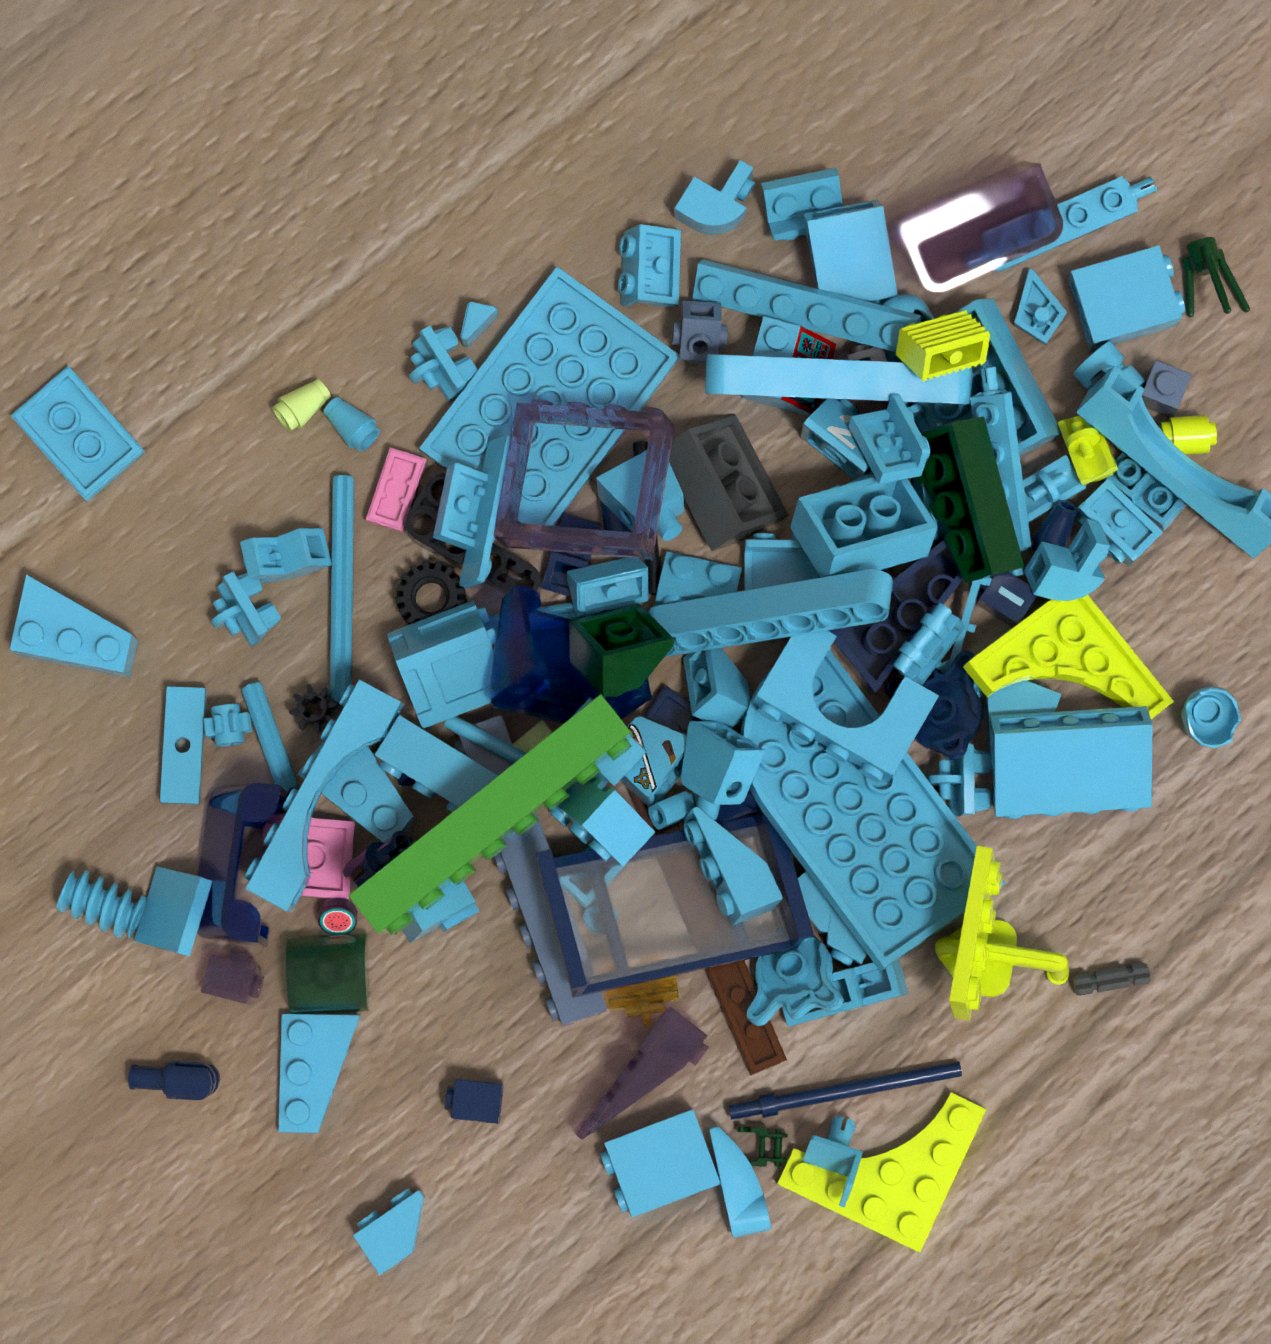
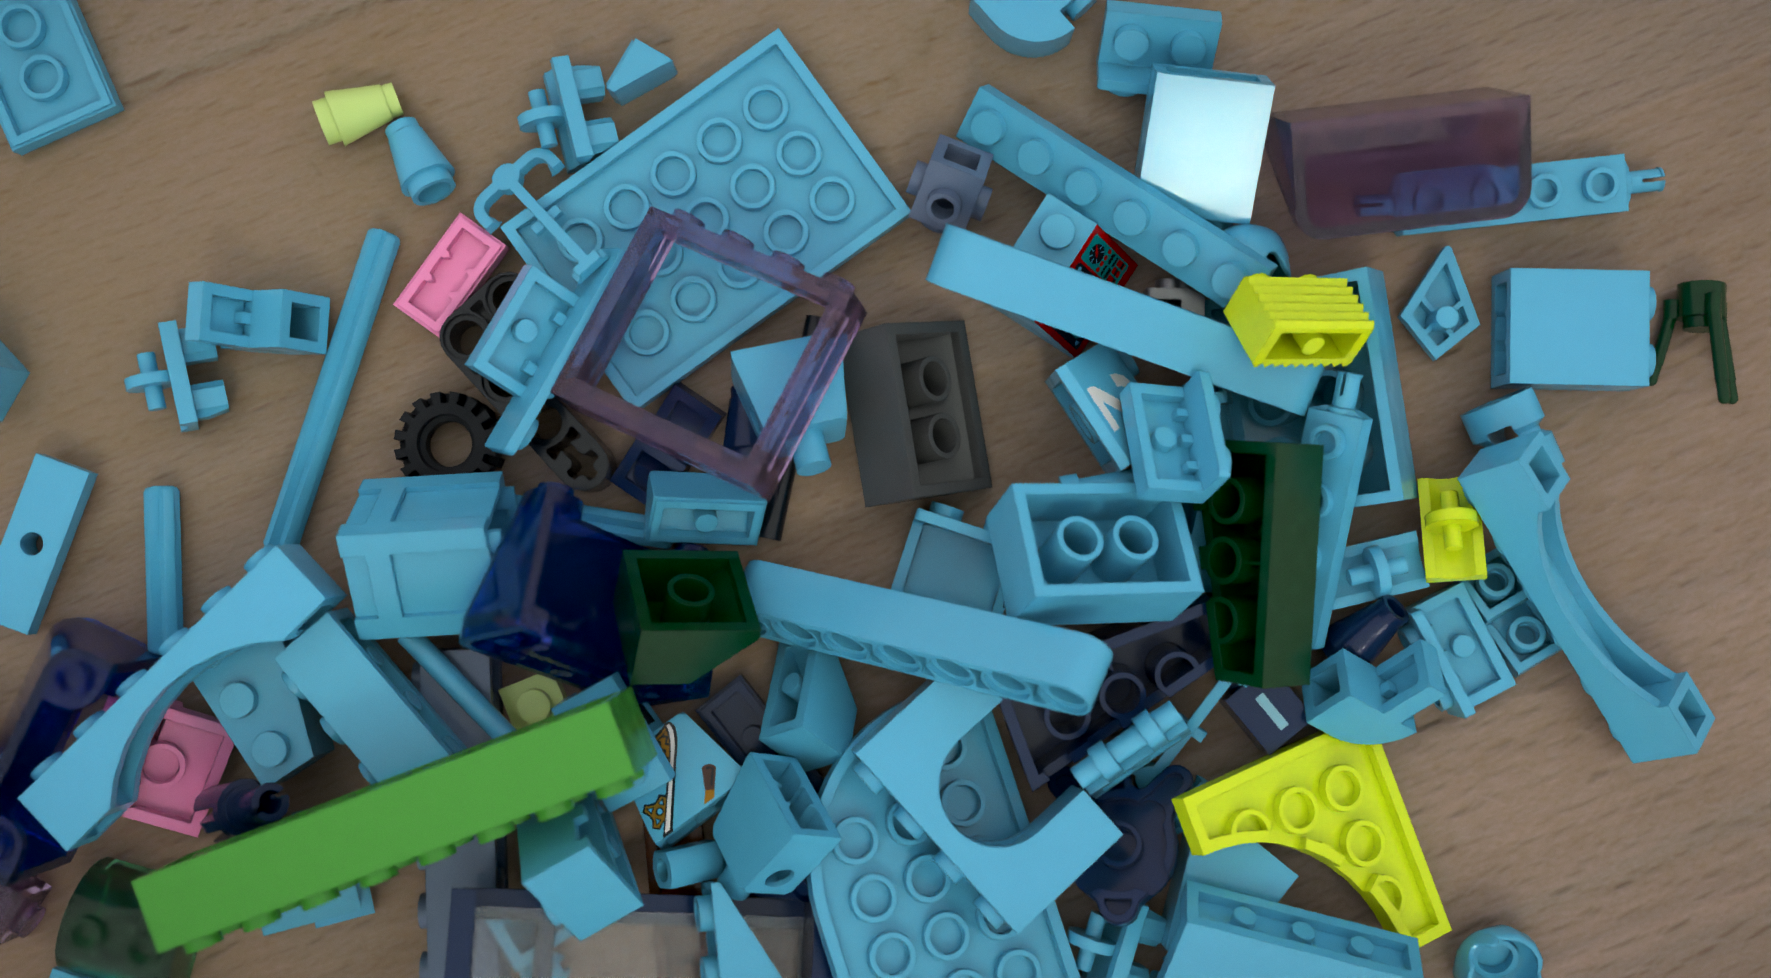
camera: 15 degrees right, 5 degrees up
medium azure gear [203,704,252,747] -> none
black gear [289,684,339,734] -> none
tile [318,898,358,936] -> none
medium azure bracket [618,224,681,308] -> none
medium azure bracket [655,552,742,606] -> none
sand blue brick [1141,360,1192,417] -> none
neon yellow brick [1159,415,1217,455] -> none
none -> medium azure piece [474,148,609,285]

